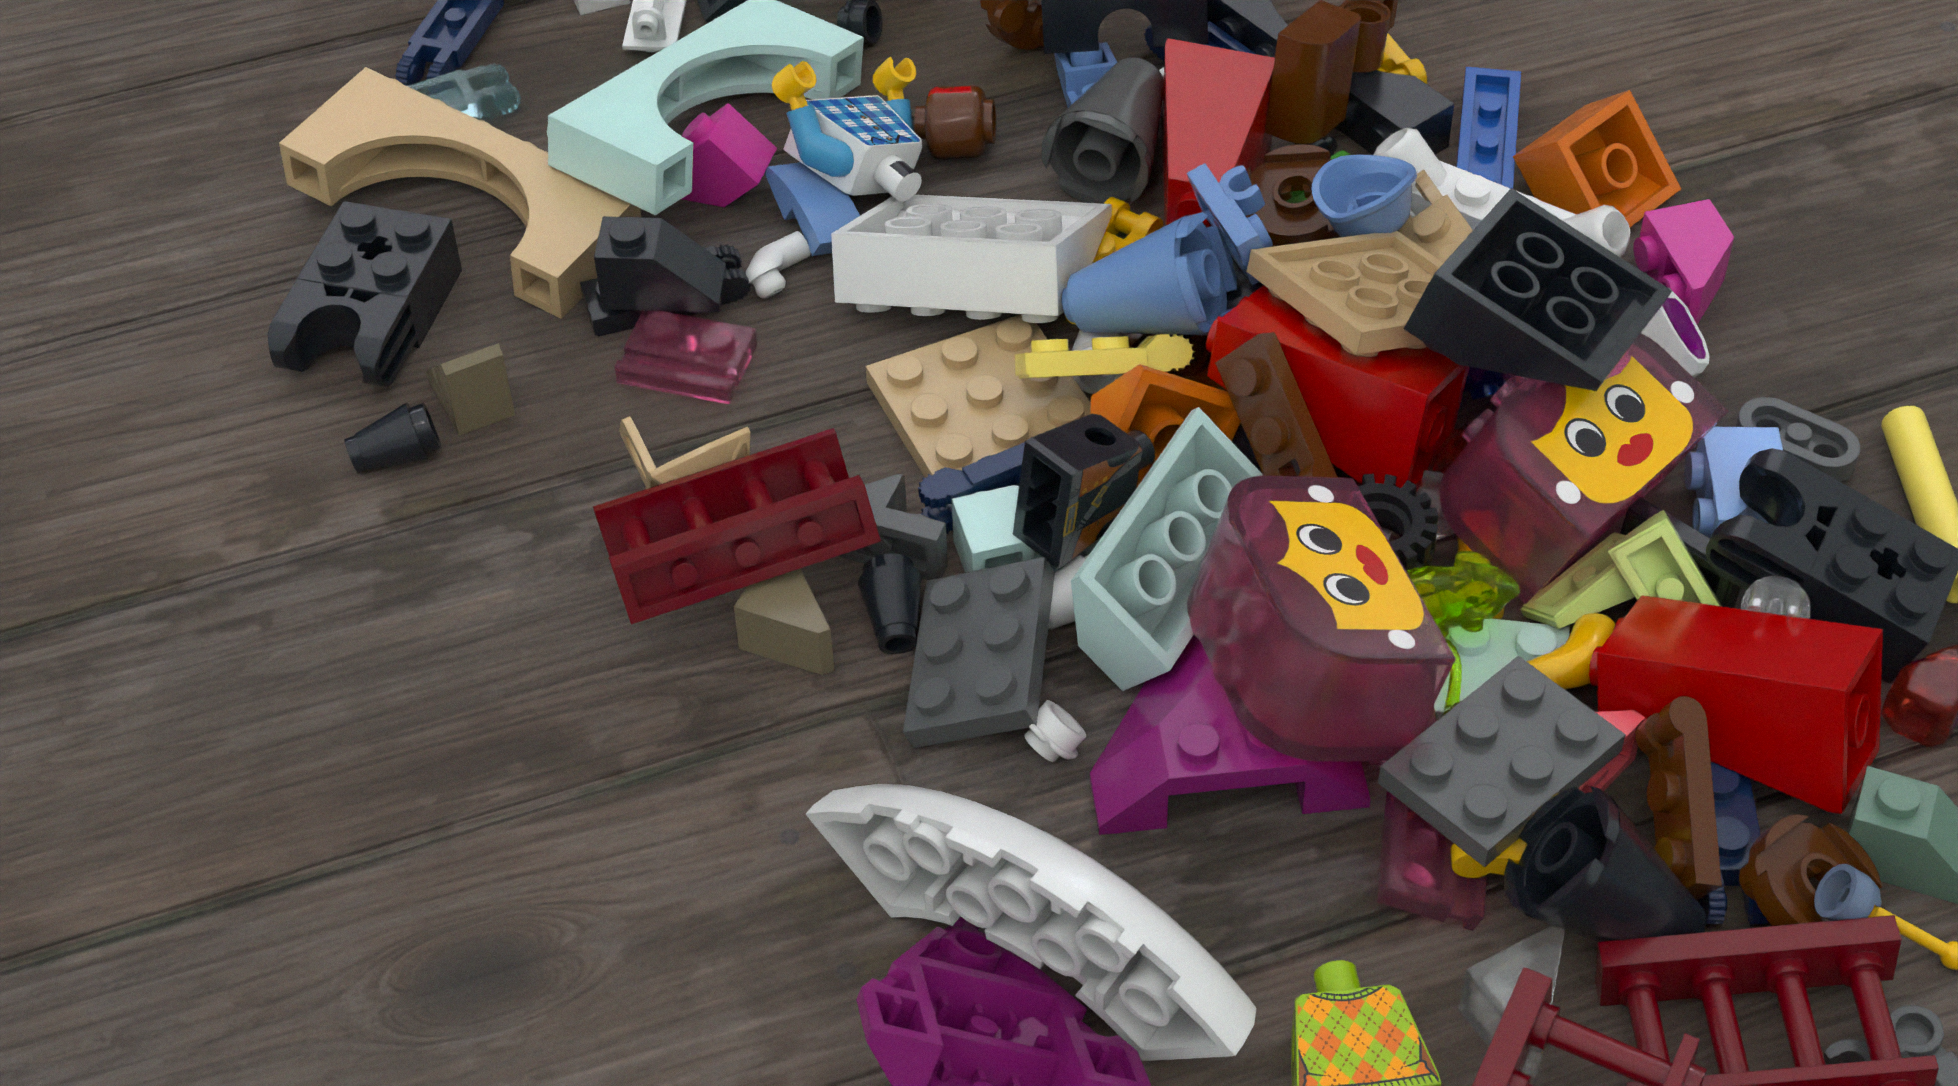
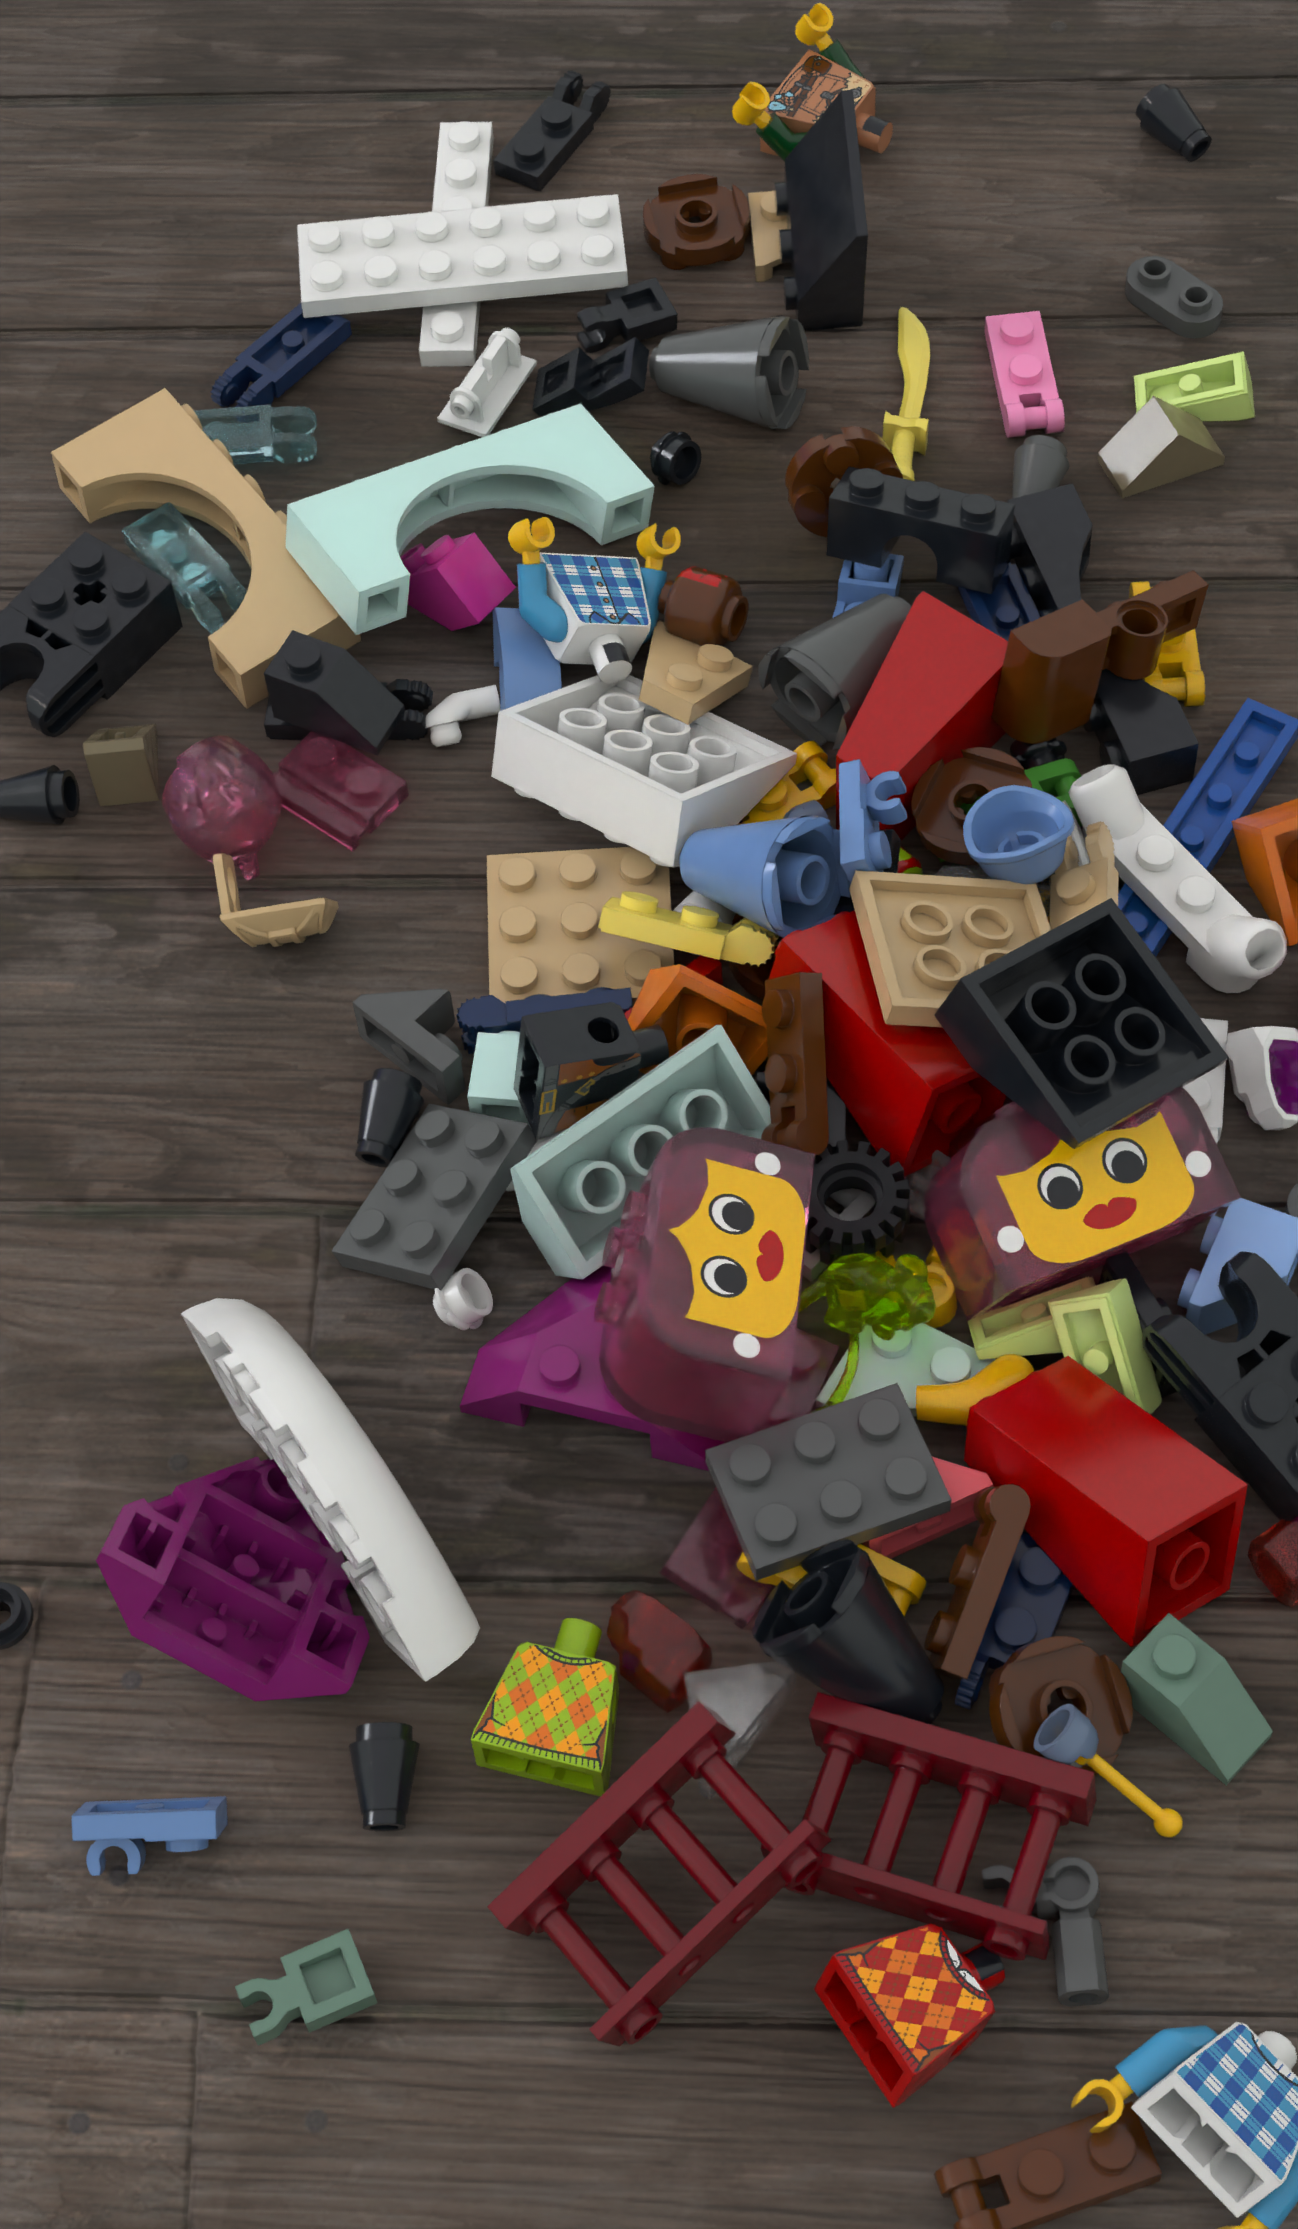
camera: 25 degrees right, 10 degrees up
dark red fence [593,428,881,625] -> none
dark tan slope [734,568,834,675] -> none
clear plate [1741,576,1811,619] -> none
none -> clear light blue hinge [121,502,247,634]
none -> clear pink helmet [163,735,282,881]
none -> clear red rock [606,1590,713,1713]
none -> tan wing [639,620,753,725]

